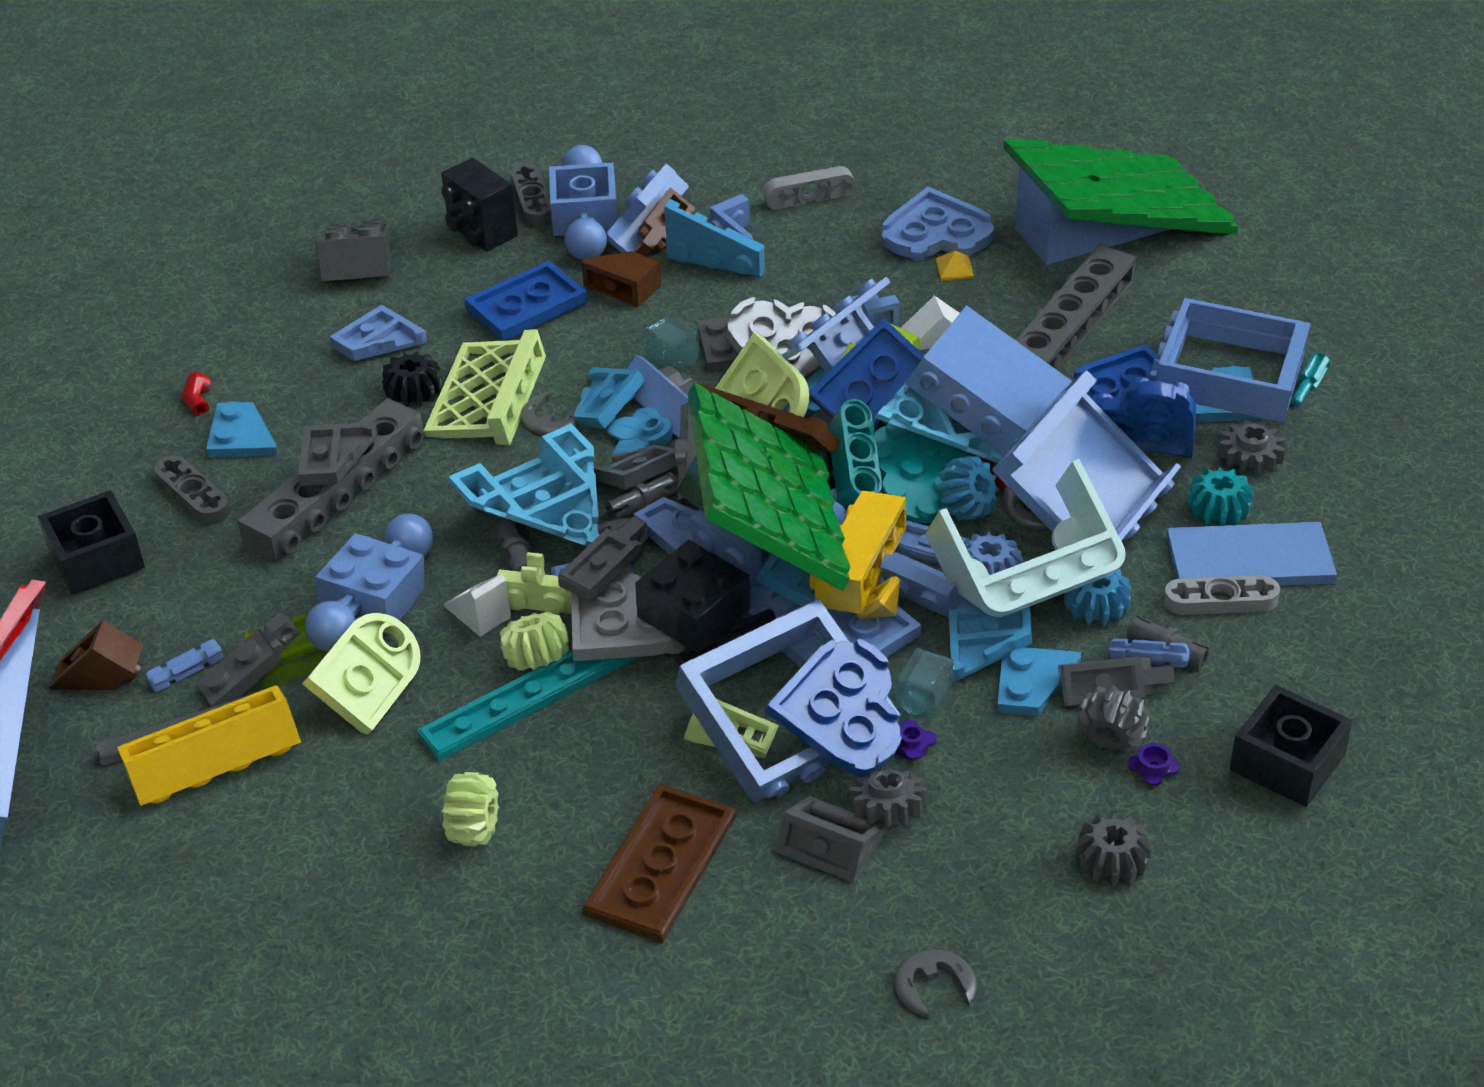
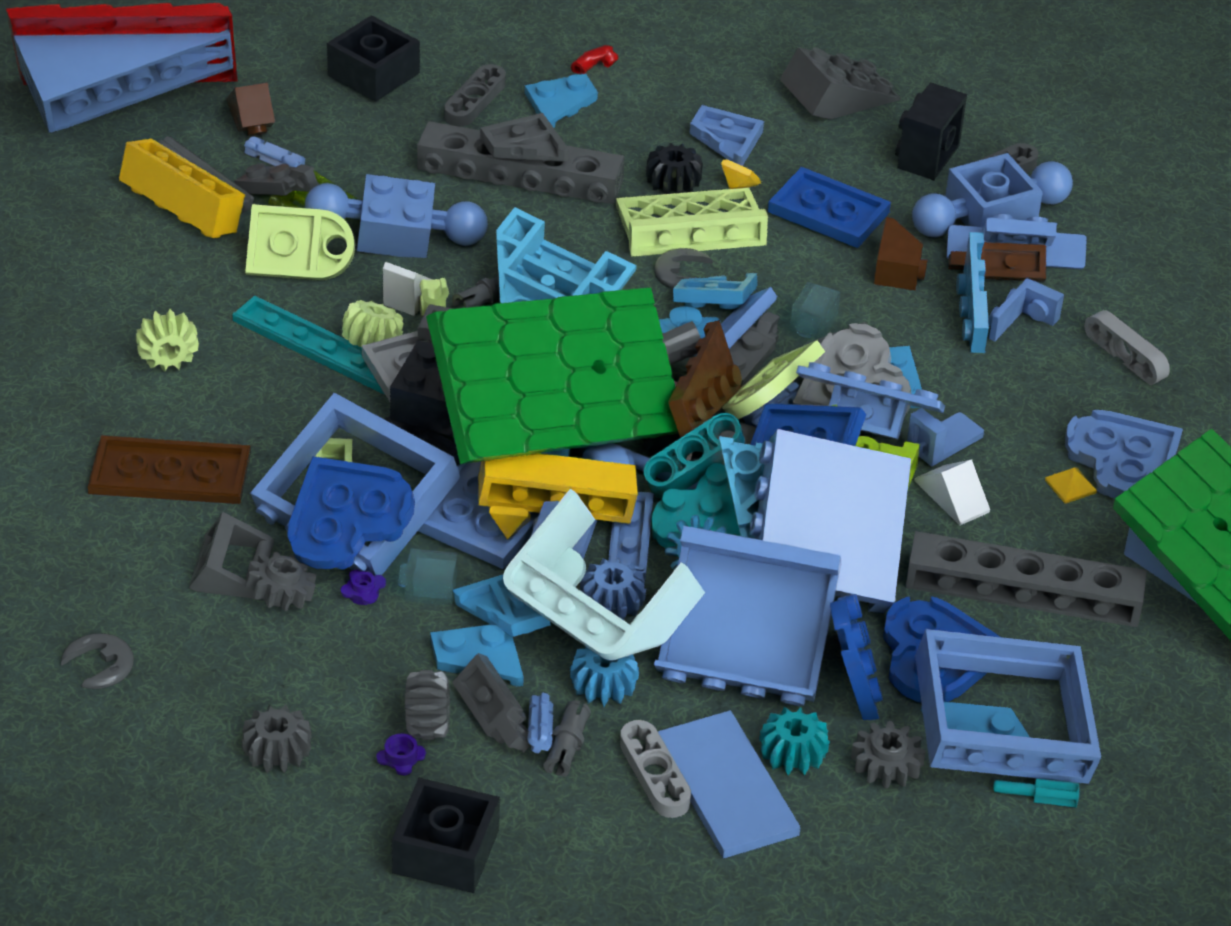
camera: 65 degrees right, 0 degrees up
none -> yellow slope [721,159,761,189]

